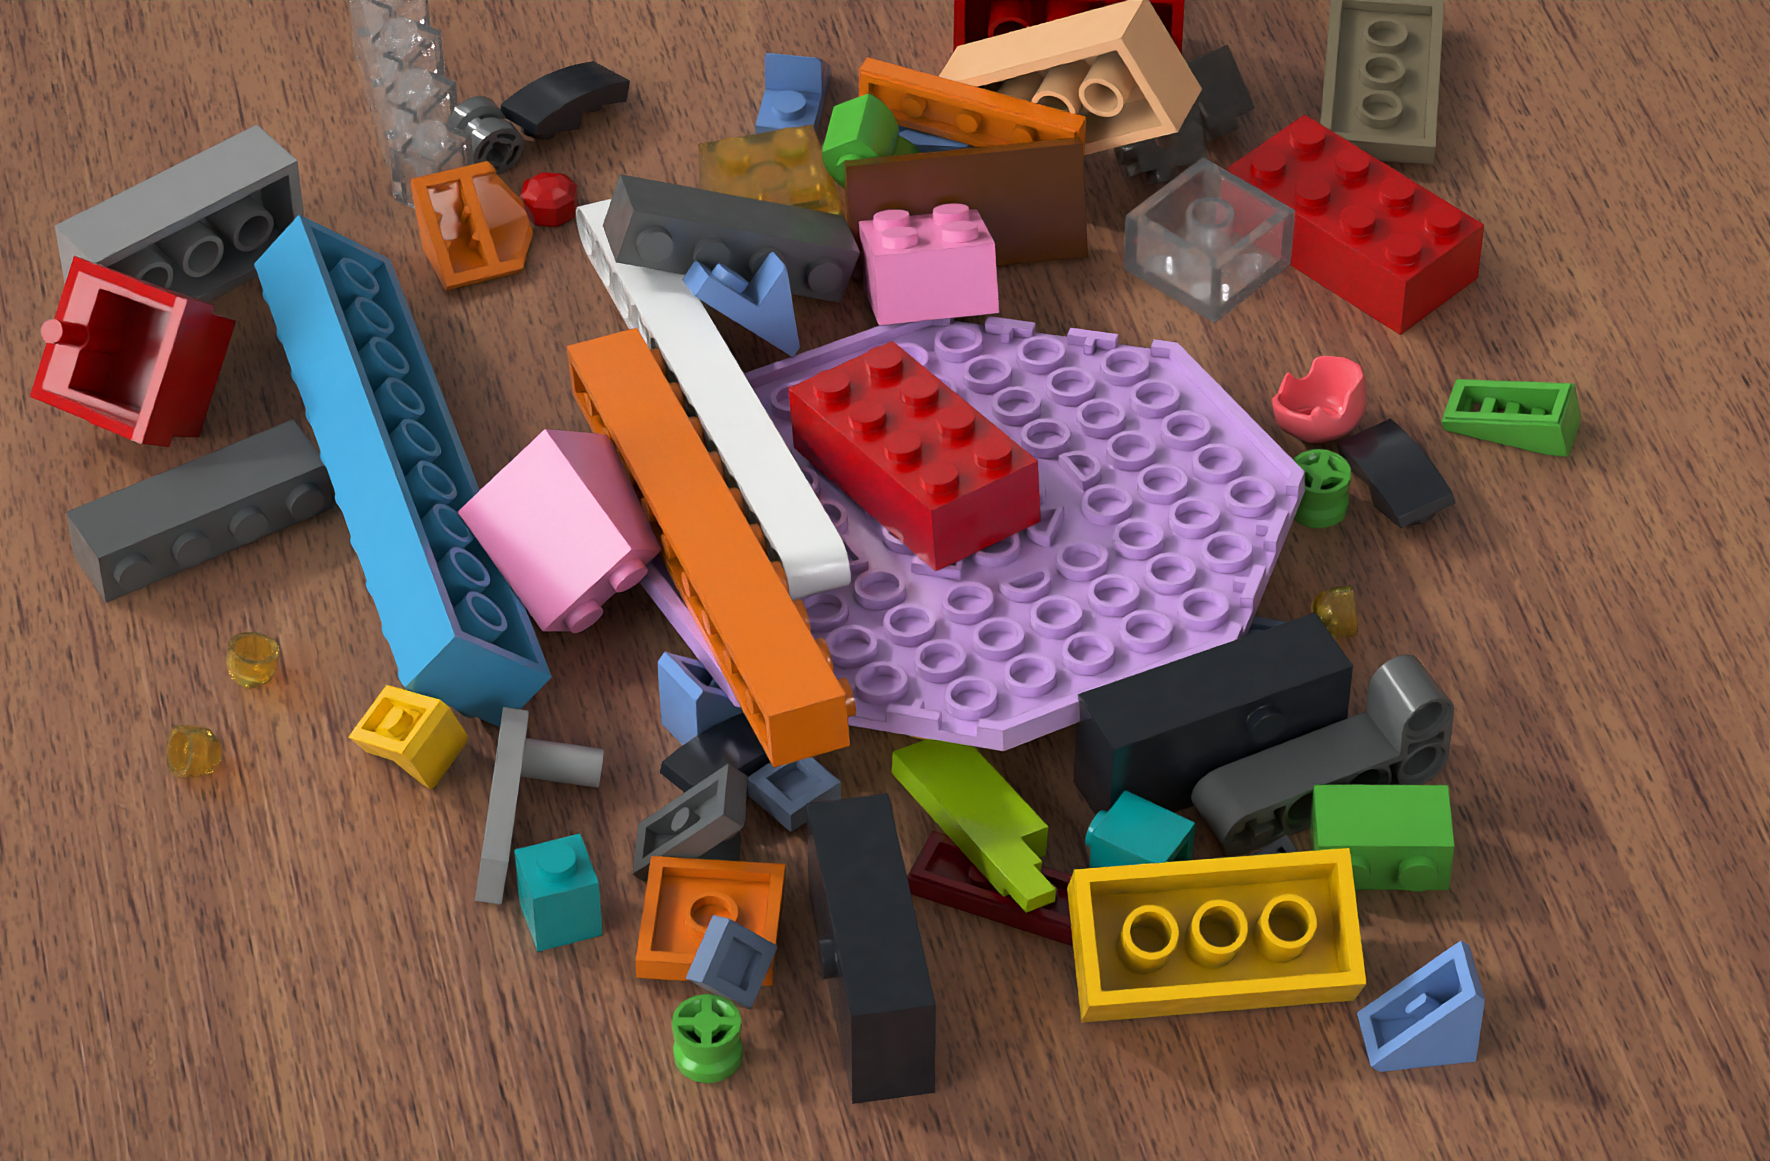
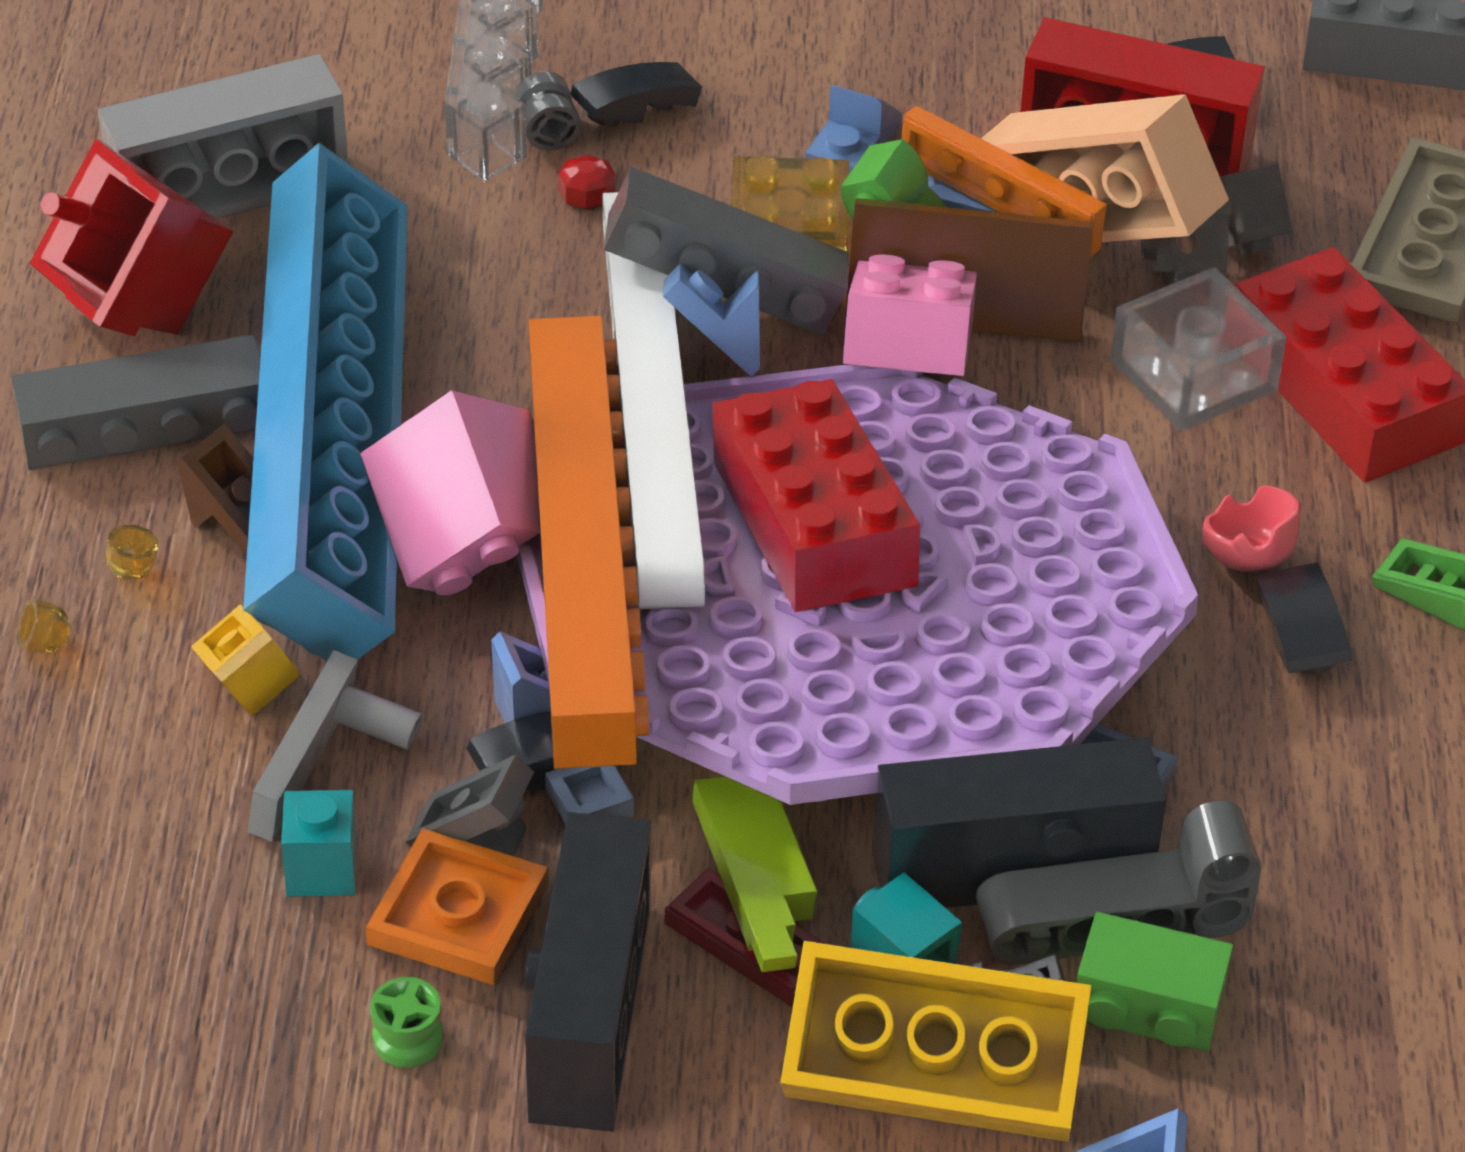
camera: 15 degrees right, 0 degrees up
orange slope [410,161,533,291] -> none
sand blue plate [686,915,778,1010] -> none
bright green wheel [1293,449,1351,528] -> none
clear yellow hinge [1311,585,1358,638] -> none
none -> reddish brown slope [177,423,254,556]

